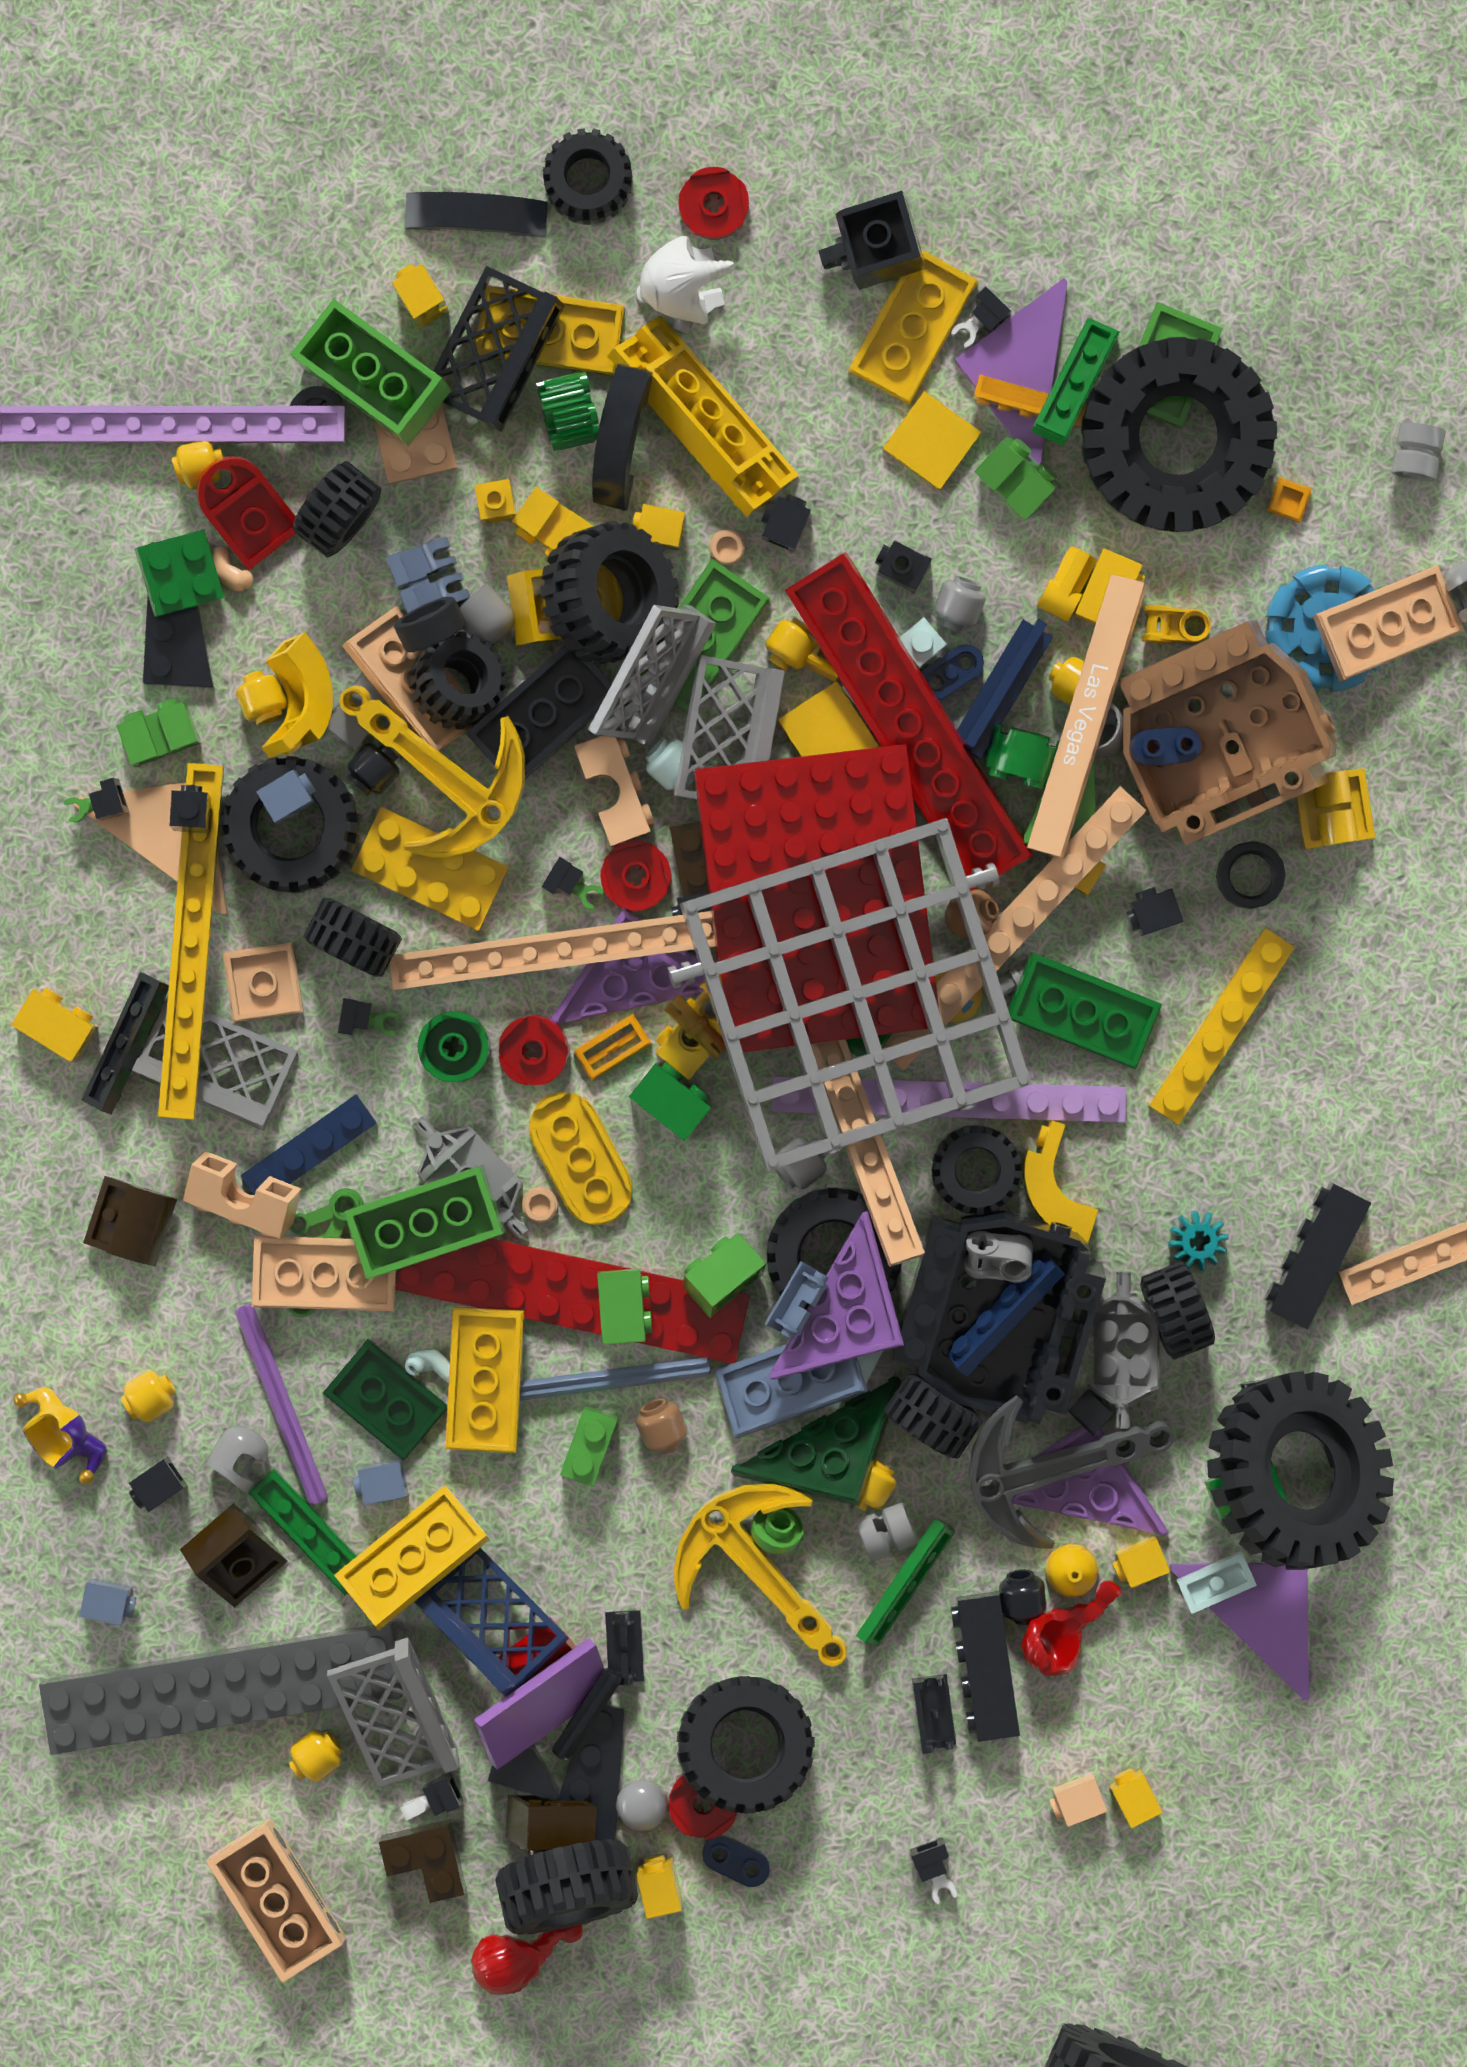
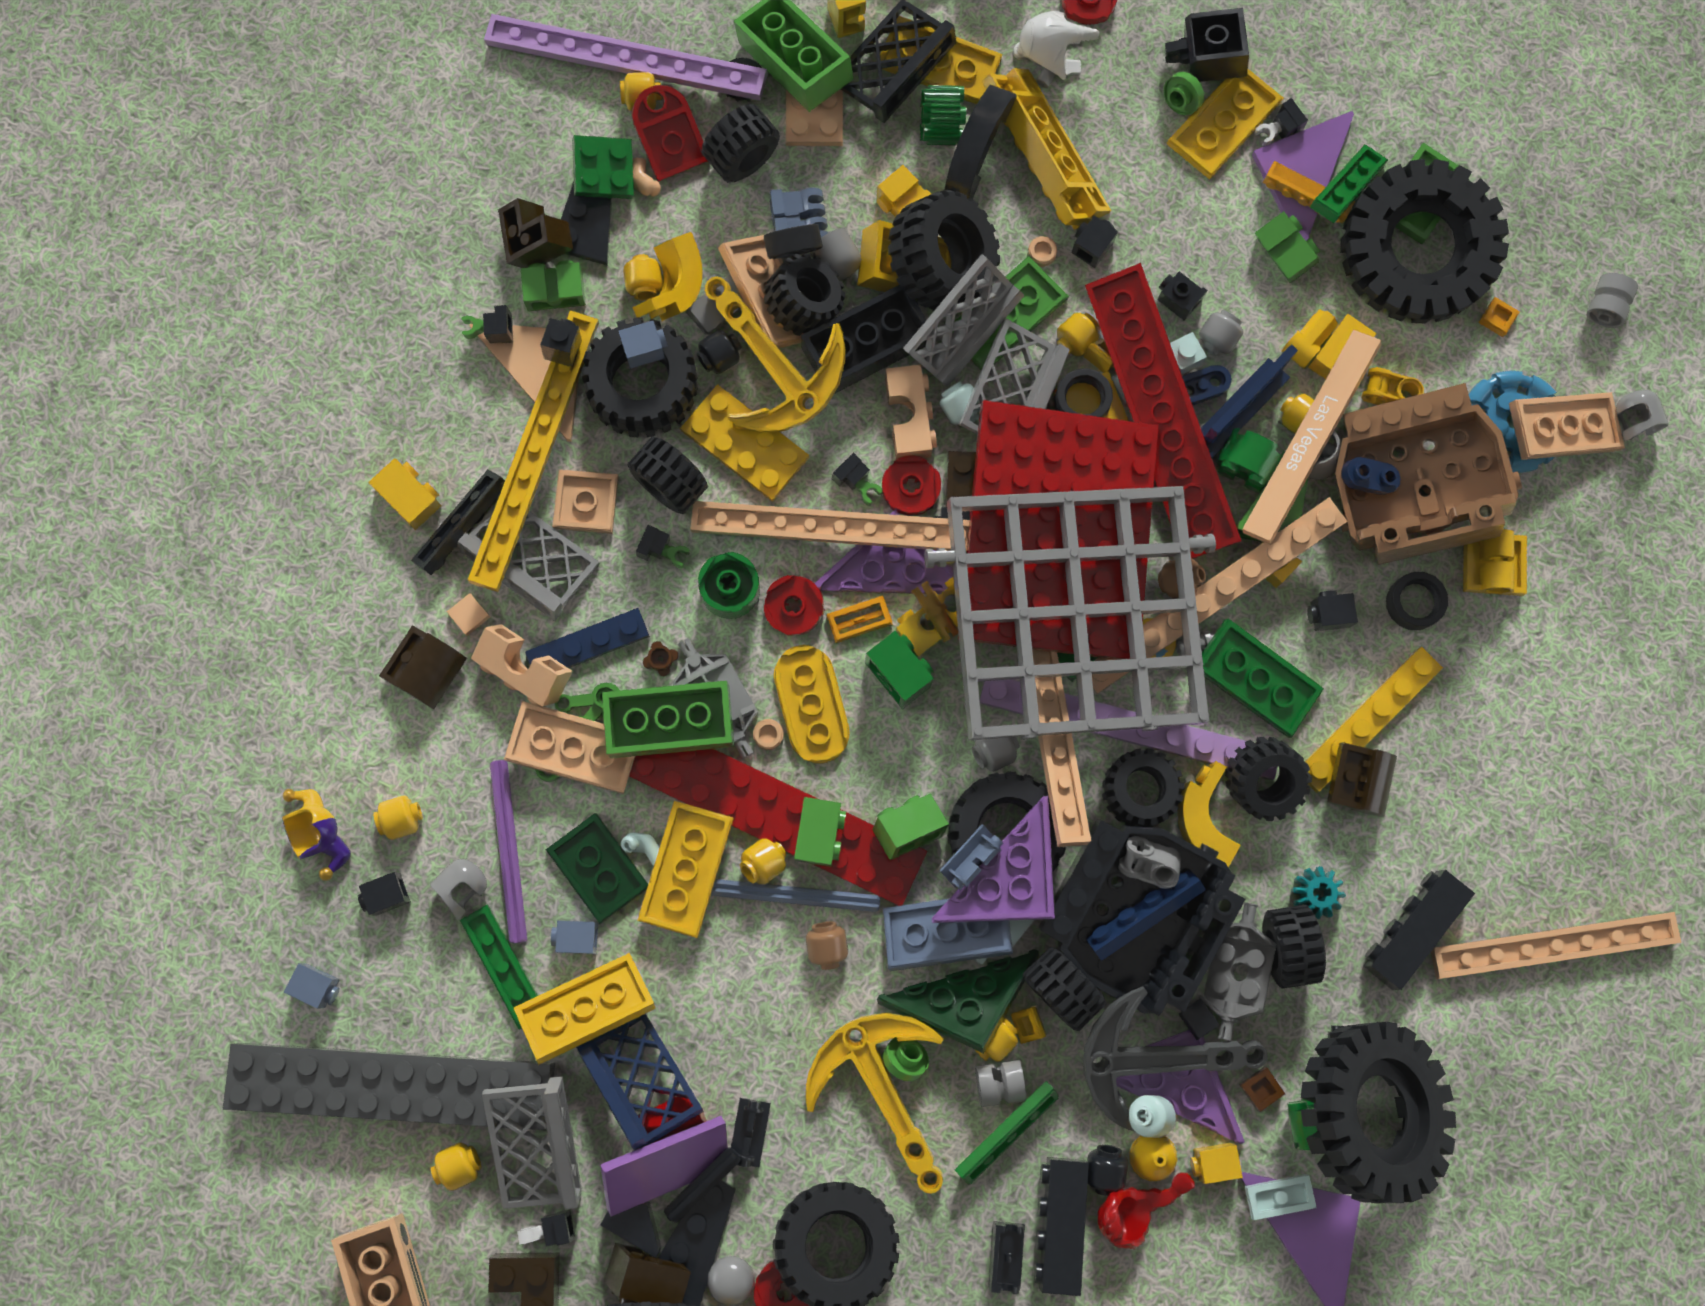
camera: 10 degrees right, 10 degrees down
dark brown slope [180,1503,288,1608] -> none
yellow brick [474,479,517,525] -> none
bright green brick [560,1405,618,1487] -> none
yellow brick [632,504,685,551] -> none
yellow tile [882,391,982,491] -> none
none -> light nougat tile [447,593,490,636]
none -> dark brown brick [498,198,573,268]
none -> reddish brown plate [643,641,678,677]
none -> yellow head [740,838,786,885]
none -> yellow slope [1011,1005,1047,1044]
none -> black tyre [1054,368,1113,417]
none -> light aqua head [1129,1095,1176,1138]
none -> bright green plate [1163,72,1204,116]
none -> black tyre [1225,737,1312,821]
none -> reddish brown plate [1239,1067,1285,1112]
none -> dark brown brick [1327,742,1397,817]

